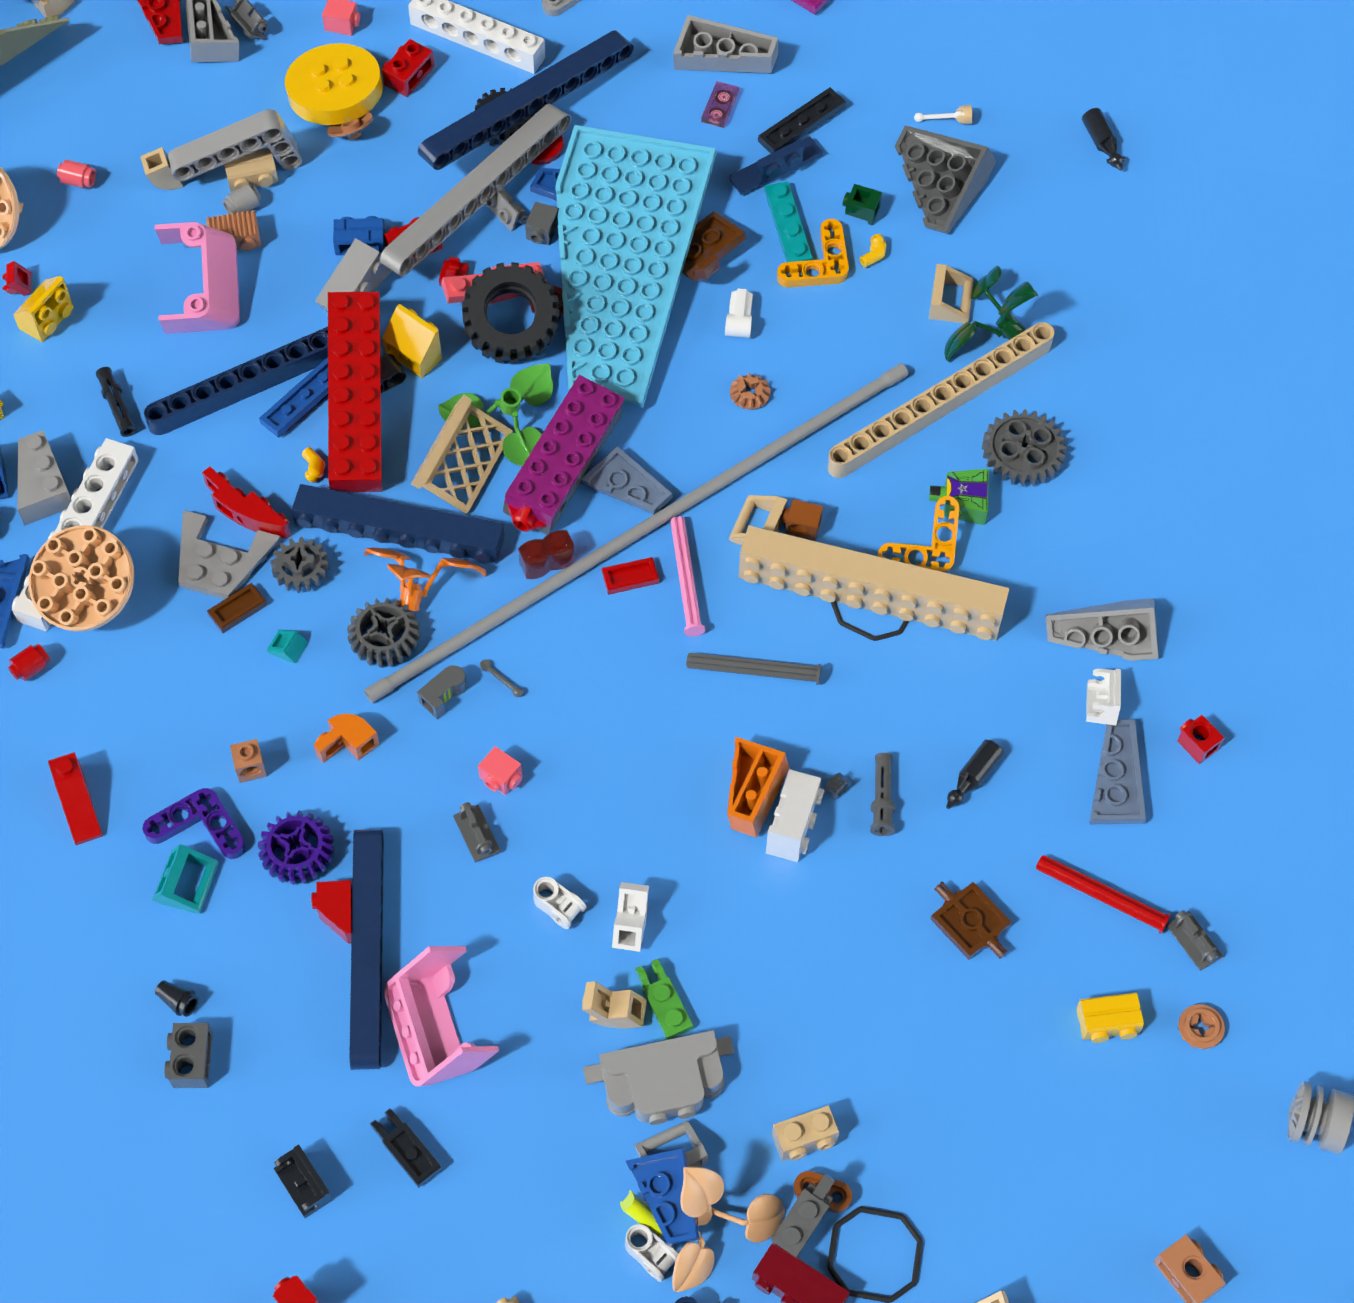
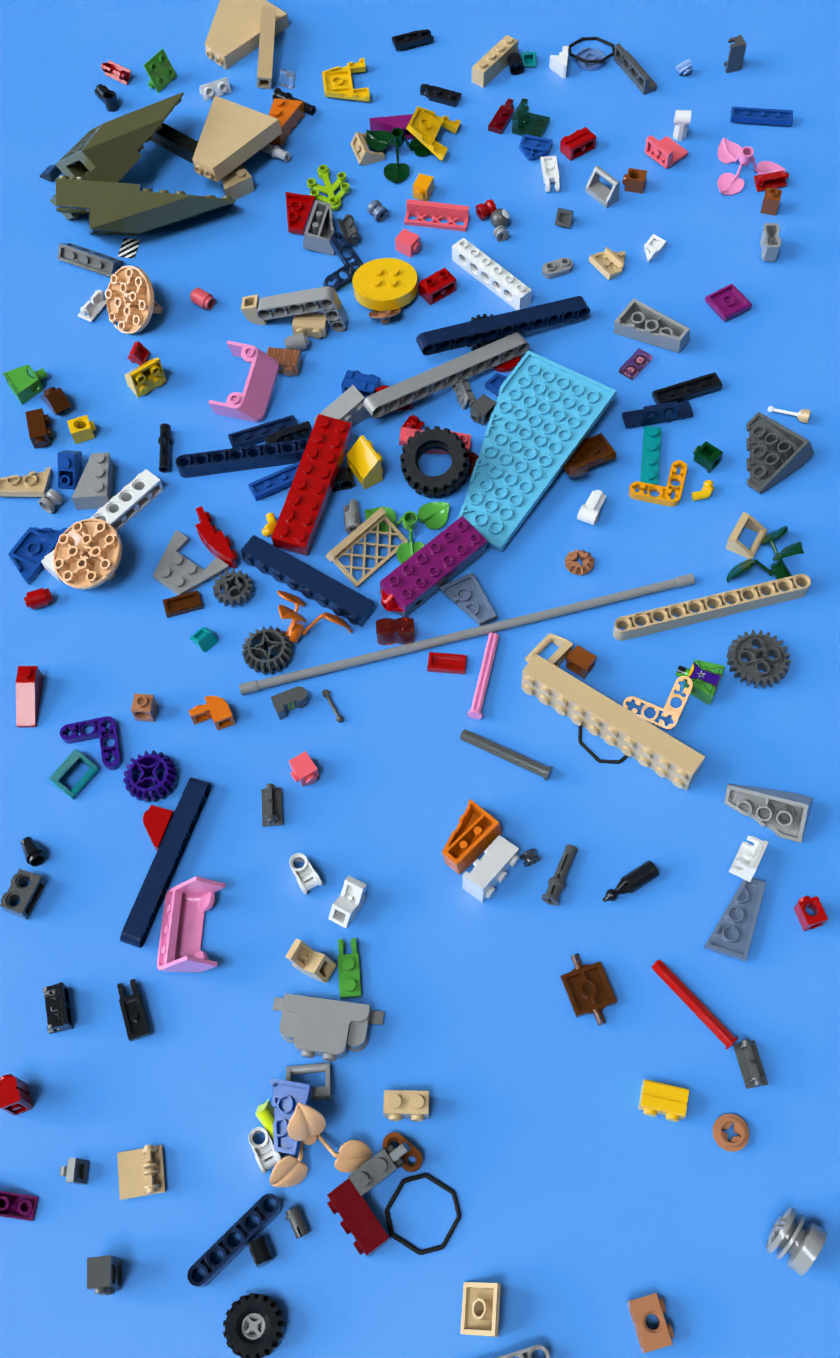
camera: 25 degrees right, 0 degrees up
none -> dark blue tile [228,415,297,448]
none -> black hinge [265,421,312,444]
none -> dark blue beam [323,232,363,290]
none -> light grey hinge [343,499,361,534]

